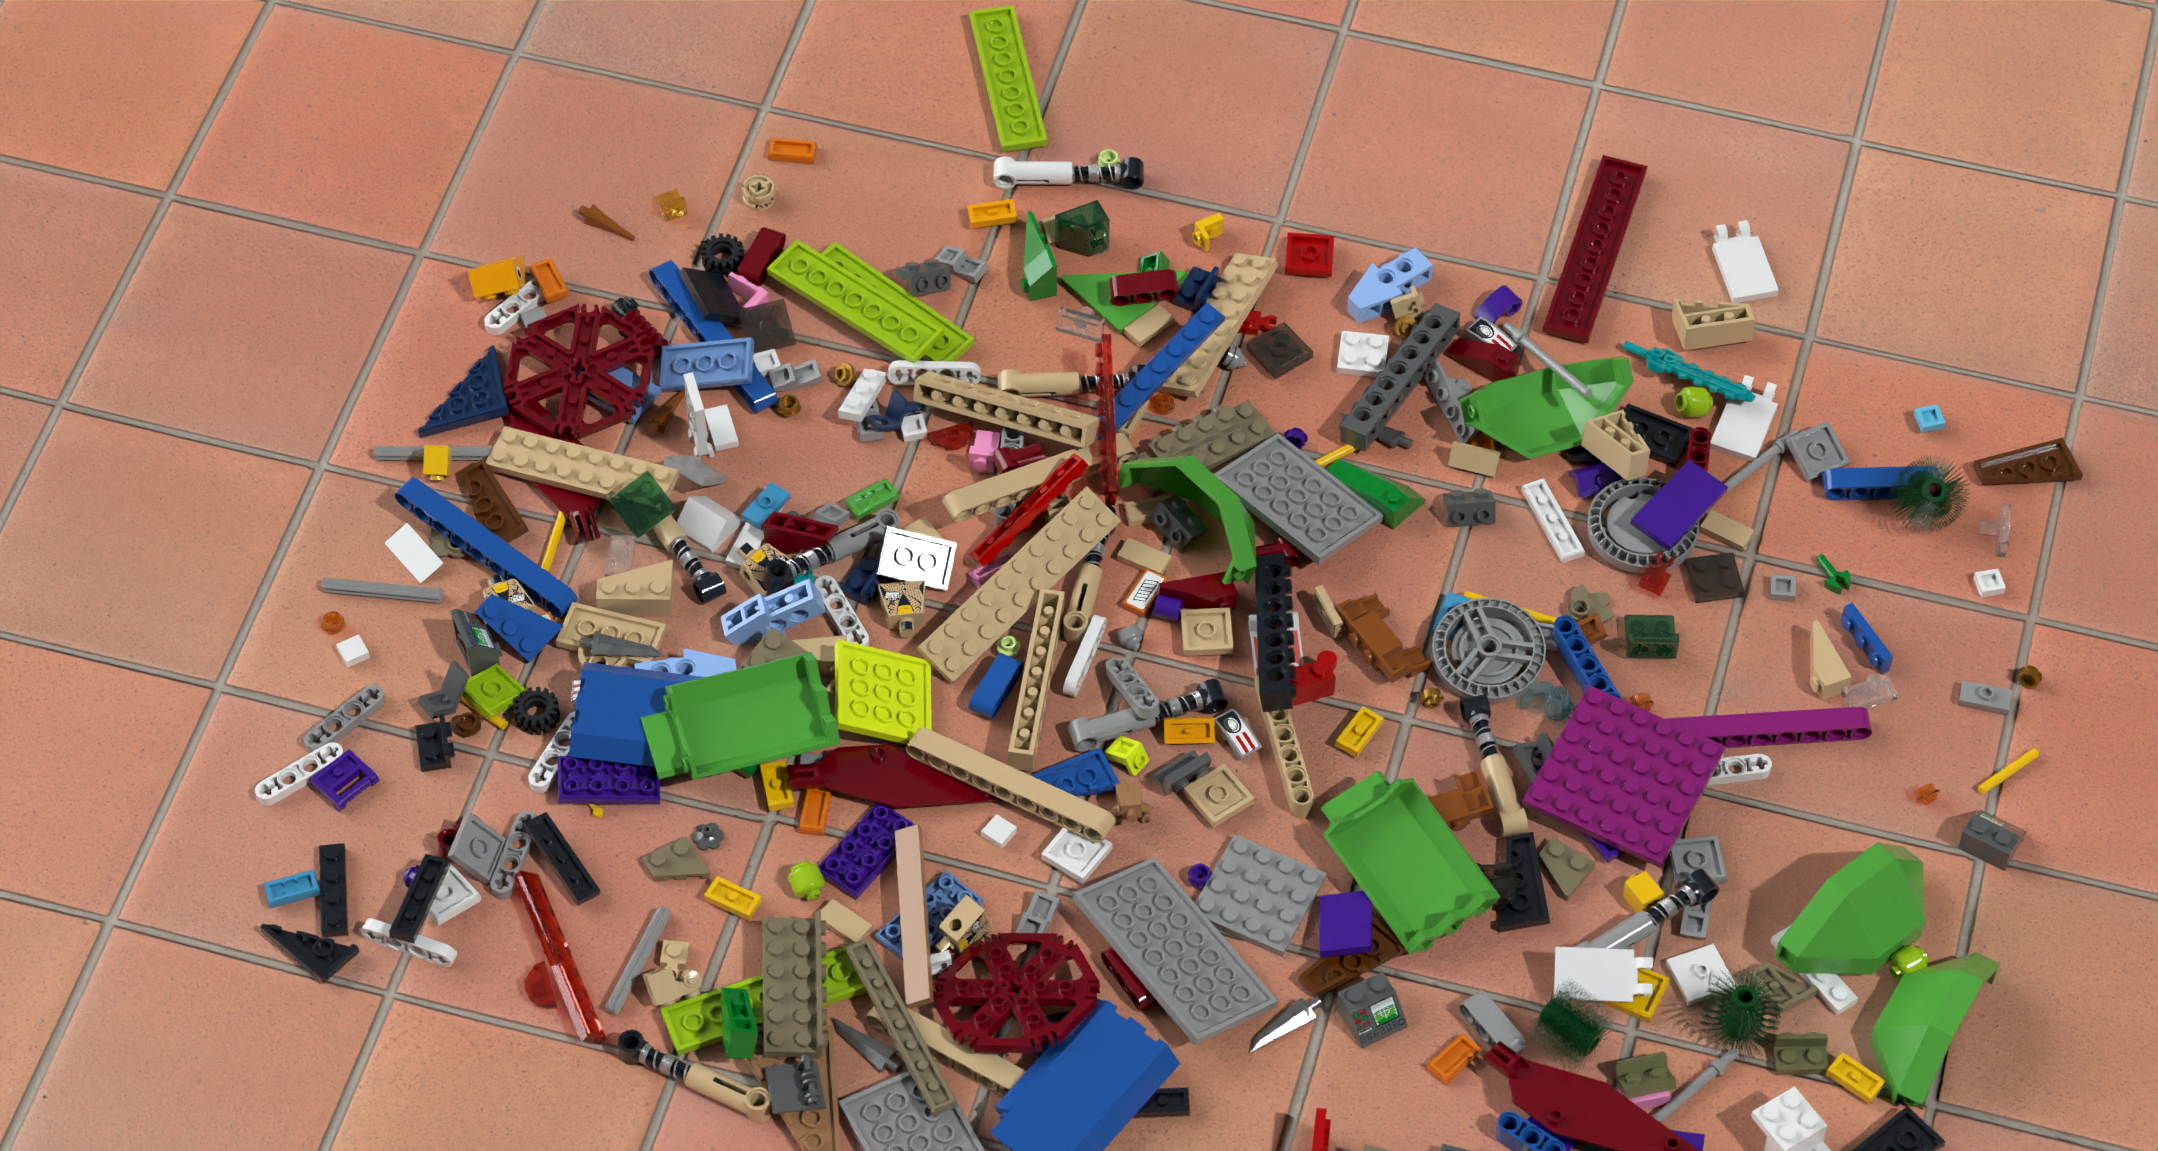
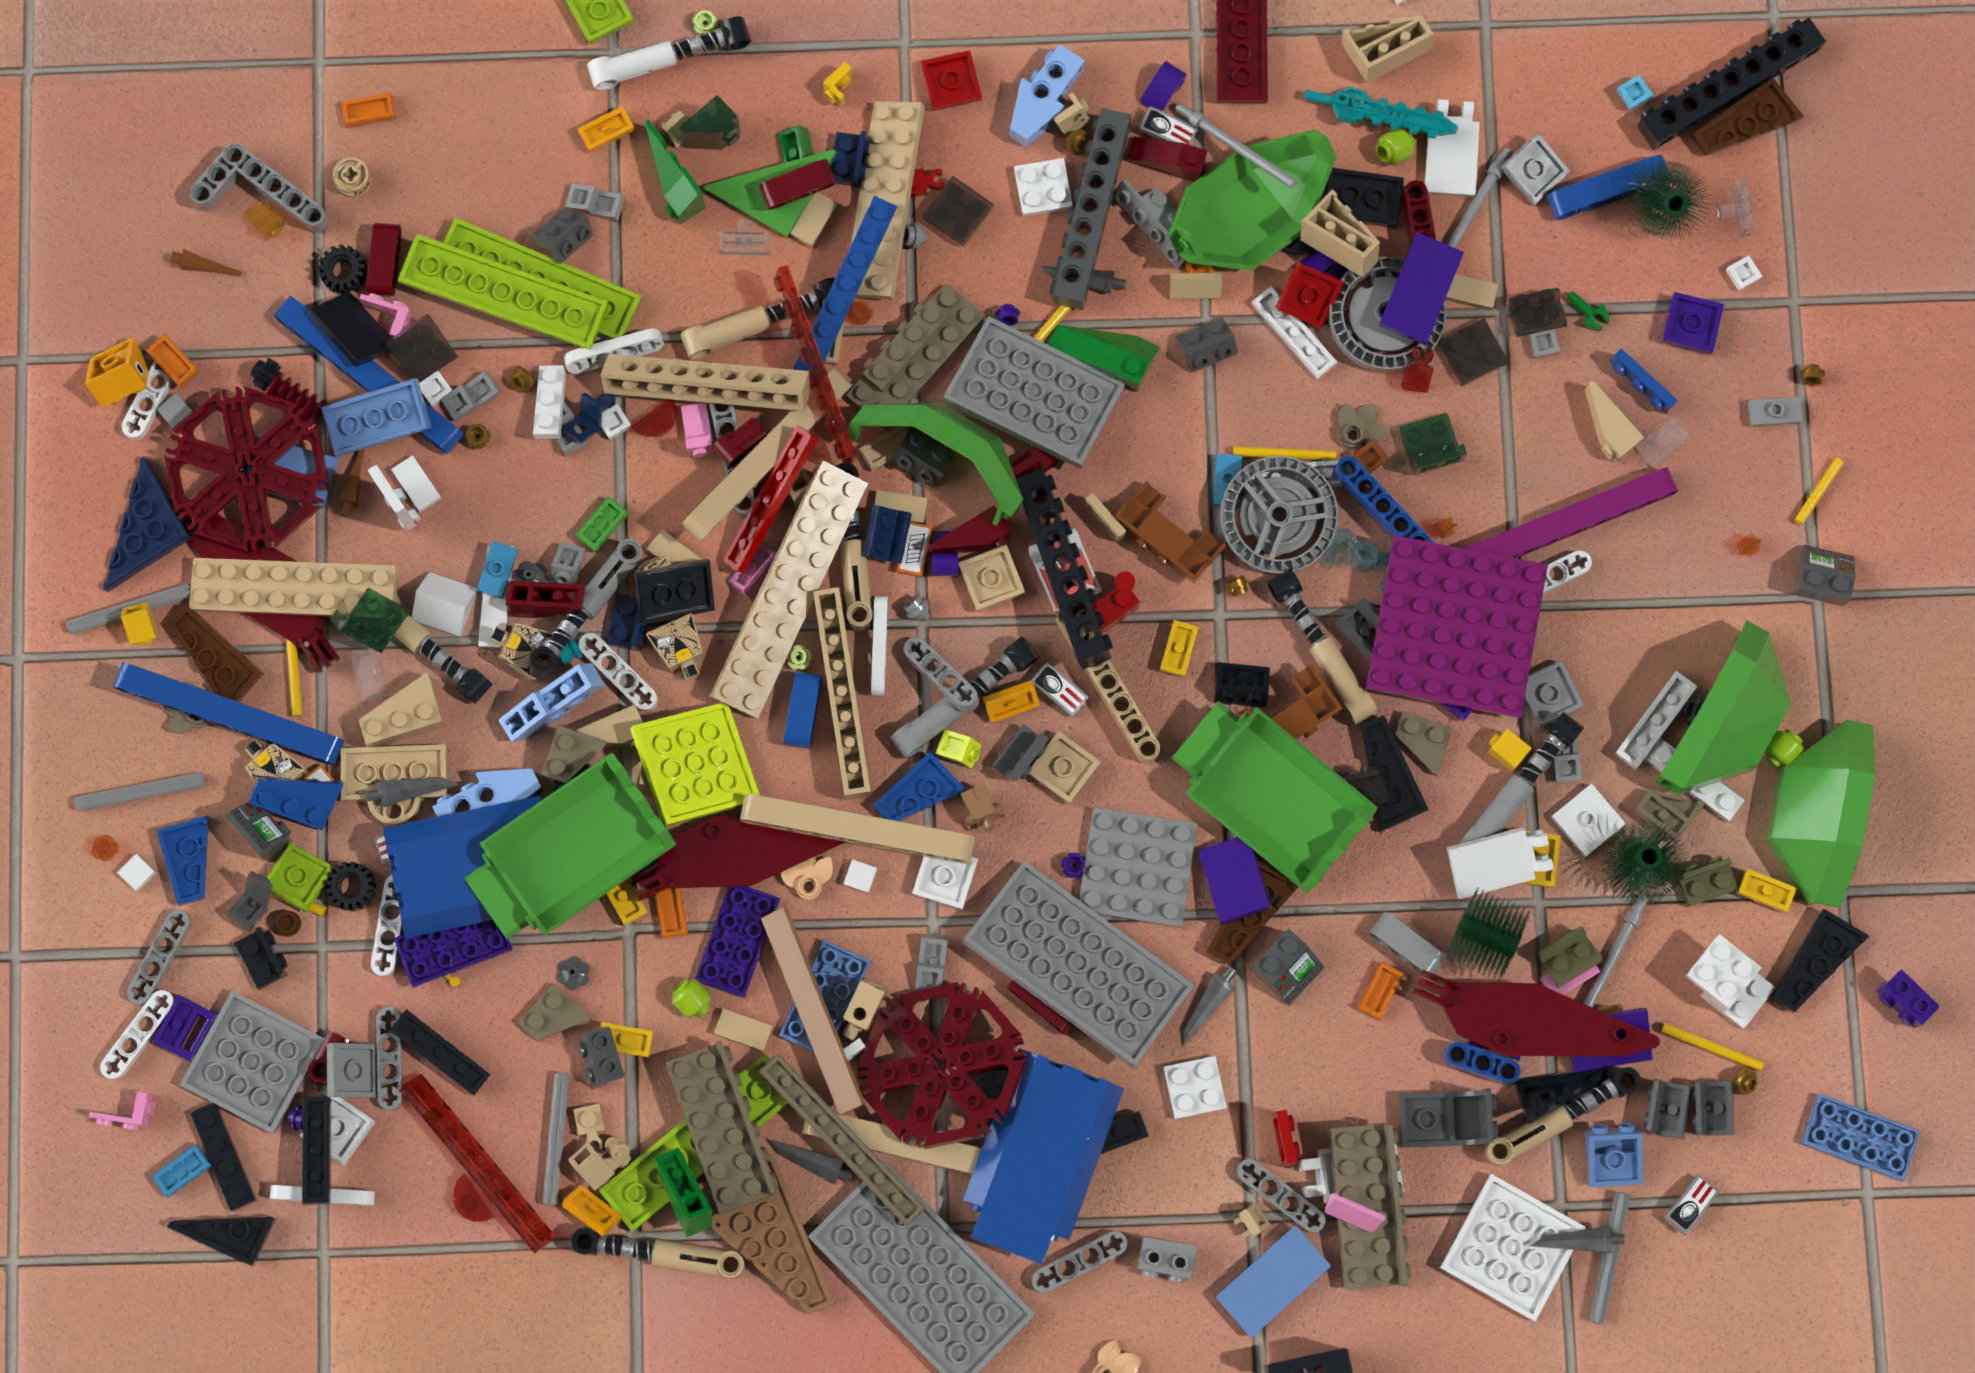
camera: 20 degrees left, 25 degrees up
white sticker [385,523,443,583] -> none
light grey tile [663,454,727,487] -> none
dark grey hinge [765,1055,826,1114] -> none
none -> bright pink bracket [89,1092,156,1131]
none -> blue wing [156,815,209,906]
none -> light grey plate [179,990,325,1135]
none -> light grey beam [190,143,329,233]
none -> light orange plate [562,1185,622,1237]
none -> dark grey bracket [577,1027,624,1089]
none -> light nougat plate [781,857,833,900]
none -> dark blue bracket [862,505,912,563]
none -> white plate [1163,1056,1227,1120]
none -> black bracket [1214,662,1270,707]
none -> red plate [1275,261,1344,328]
none -> clear smoke bracket [1509,288,1567,337]
none -> white plate [1615,671,1697,770]
none -> black brick [1637,17,1826,151]
none -> dark purple plate [1662,292,1724,355]

